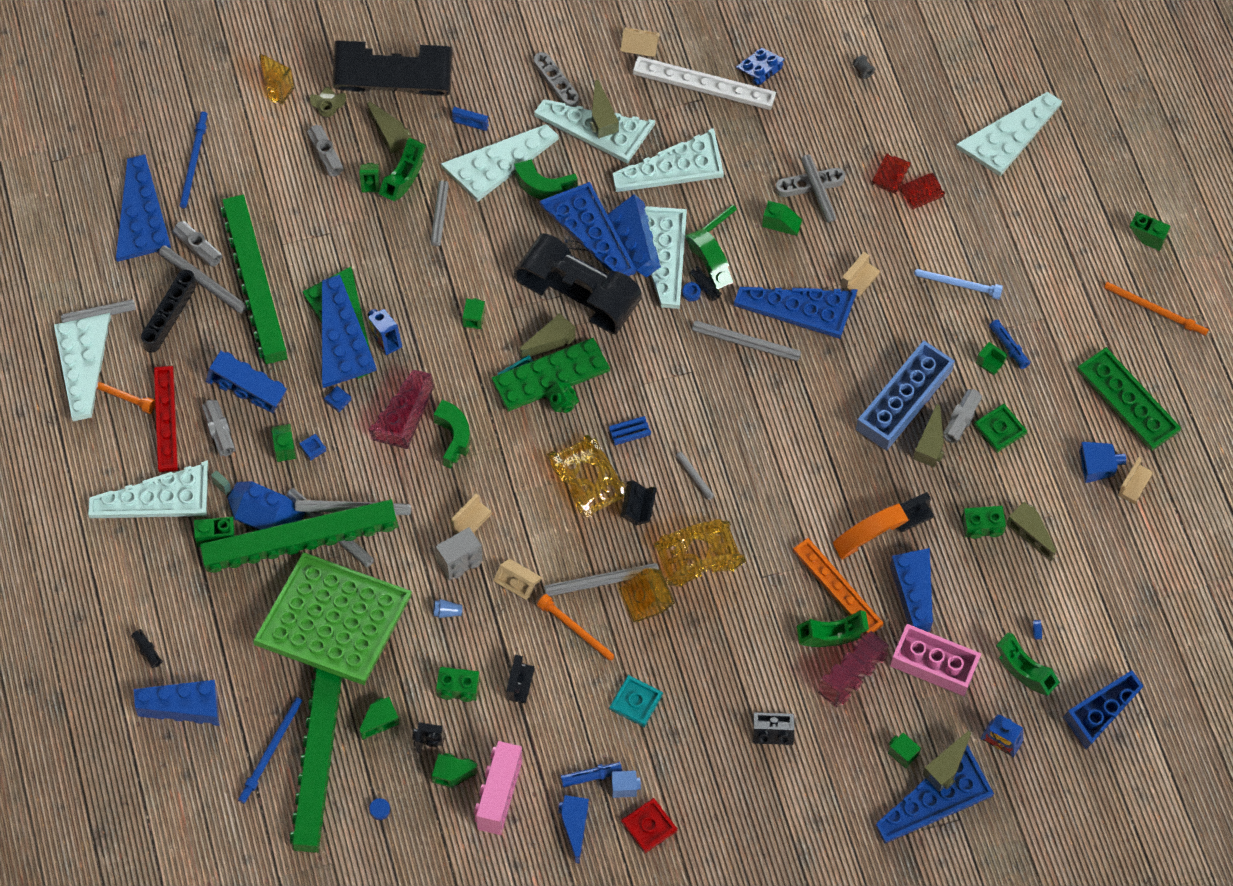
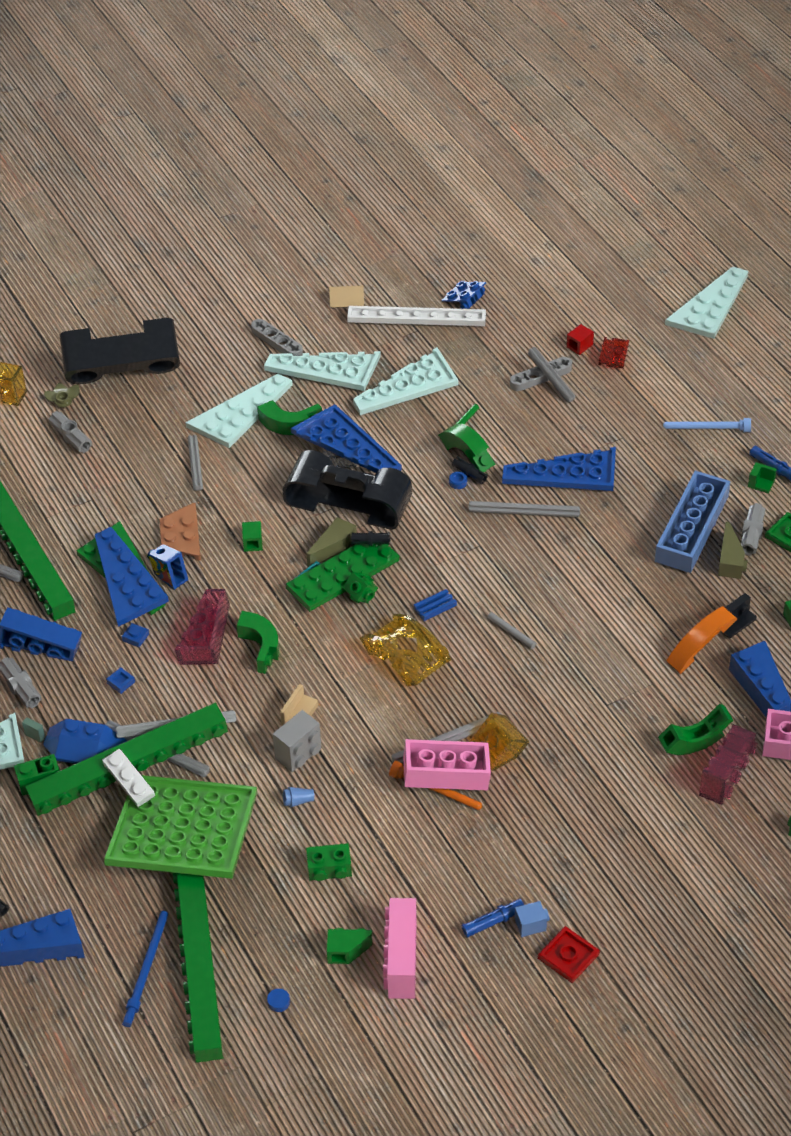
camera: 10 degrees left, 15 degrees down
green slope [272,424,296,462] -> none
green slope [359,163,380,193] -> none
green slope [360,697,400,740] -> none
olive slope [367,102,411,154] -> none
green arch [379,138,426,202] -> none
black bracket [412,722,445,754] -> none
blue tile [452,107,489,131] -> none
tan panel [493,559,542,600] -> none
black bracket [506,654,535,704] -> none
blue slope [558,795,589,863] -> none
olive slope [590,80,619,139] -> none
blue wedge [607,194,661,278] -> none
teal tile [609,675,663,728] -> none
black bracket [620,480,657,526] -> none
light aqua wing [645,206,687,309] -> none
clear yellow fence [653,519,746,587] -> none
black bracket [753,712,795,745] -> none
green slope [762,200,802,236] -> none
orange plate [793,538,884,637] -> none
tan panel [841,252,880,298] -> none
dark grey bush [853,55,876,79] -> none
clear red plate [900,172,945,210] -> none
none -> white plate [102,749,155,807]
none -> nougat wing [159,503,201,560]
none -> black pin [351,531,391,546]
none -> bright pink brick [403,739,491,790]
none -> red brick [566,324,594,355]

